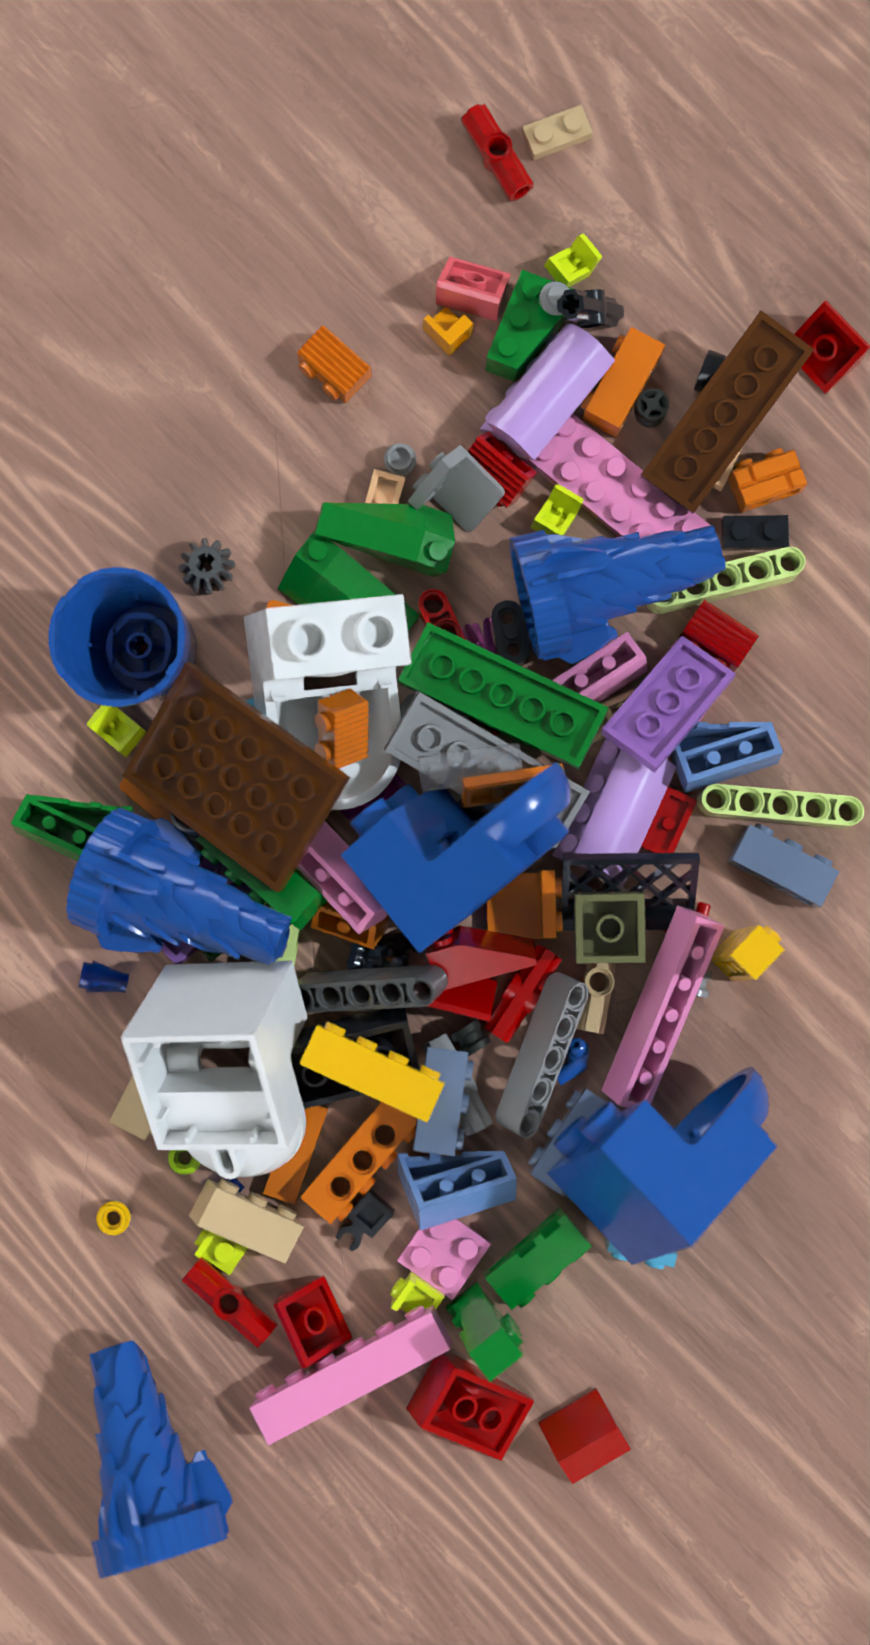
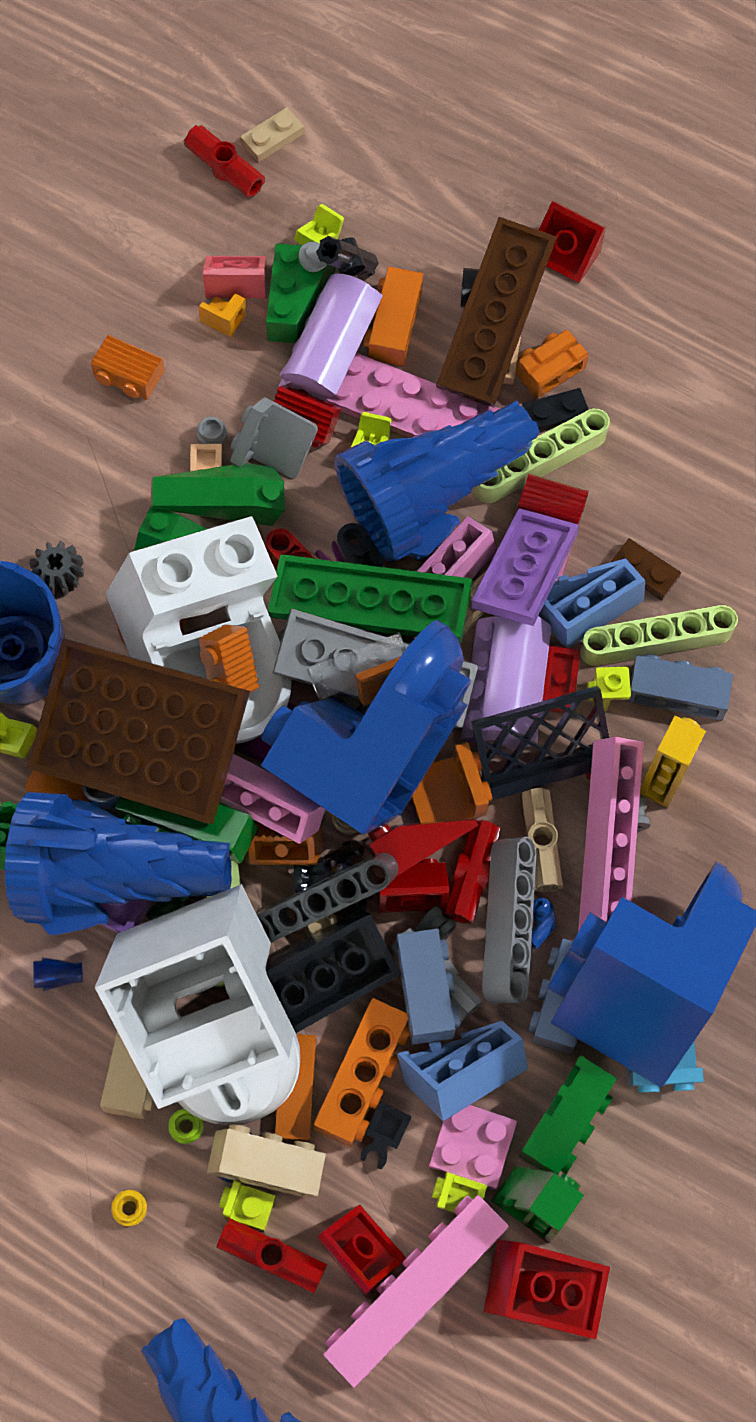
camera: 15 degrees left, 15 degrees down
yellow brick [299,1021,445,1122] -> none
red slope [538,1388,631,1484] -> none
olive brick [573,891,646,964] -> none
pearl dark grey wheel [634,388,669,428] -> none
none -> neon yellow bracket [587,667,631,712]
none -> reddish brown plate [611,538,681,600]

